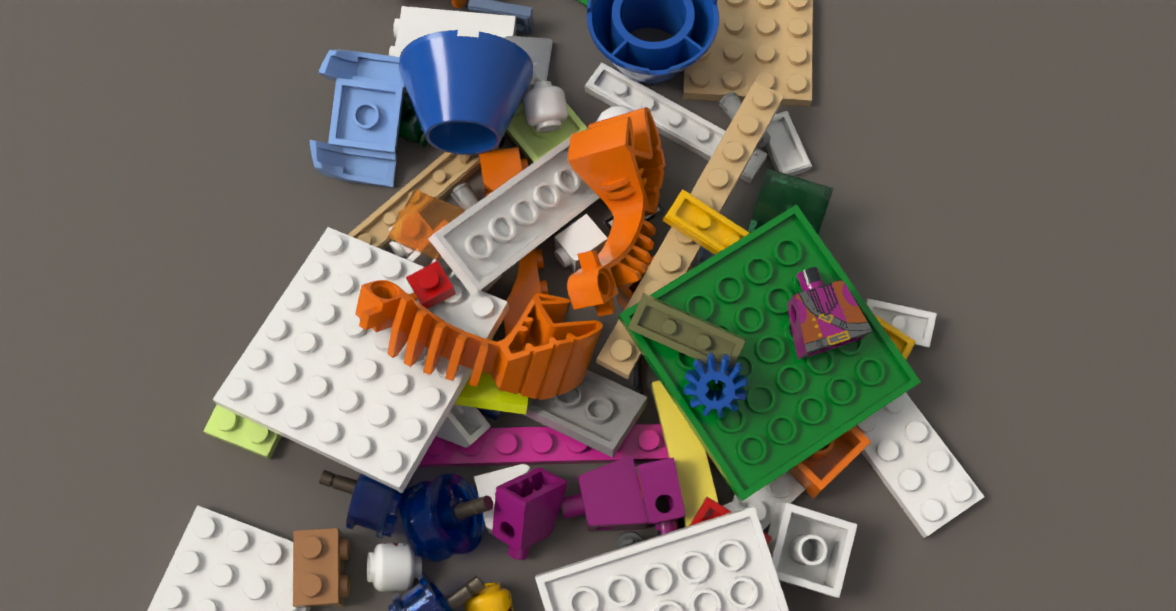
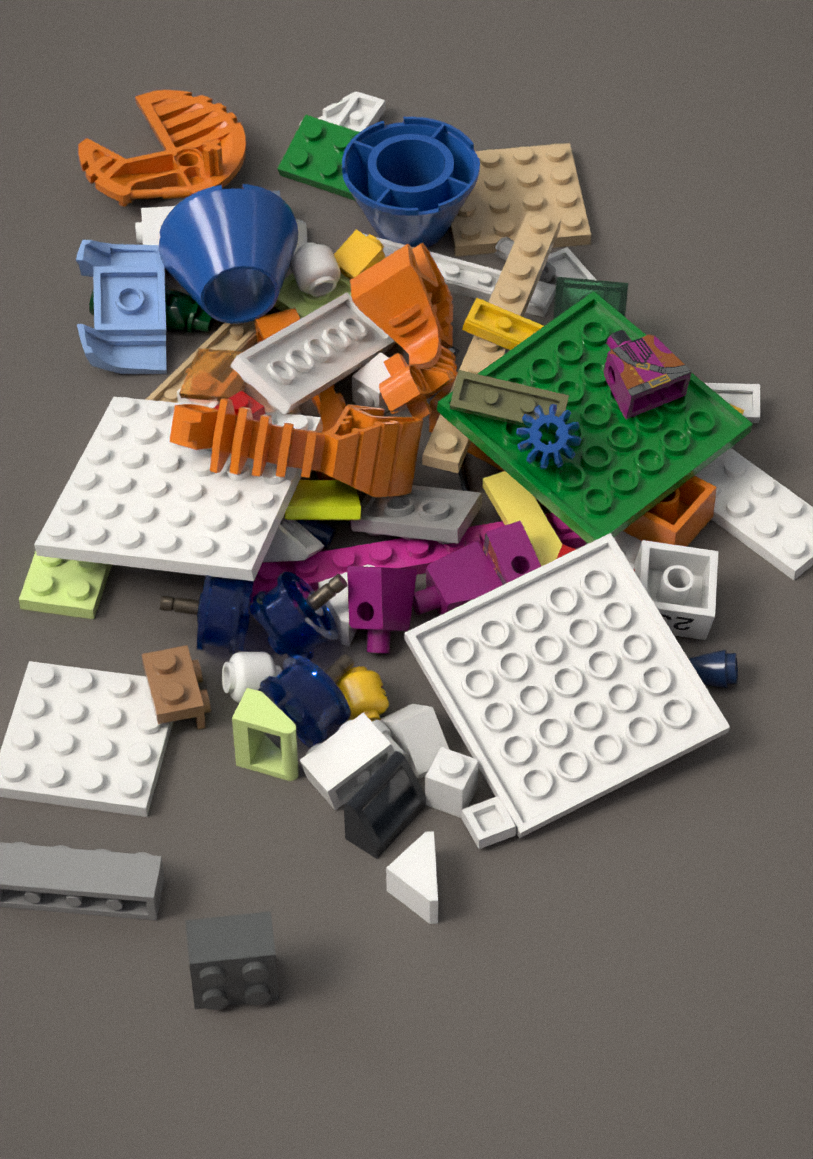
camera: 10 degrees left, 20 degrees down
none -> yellow brick [334,229,385,279]

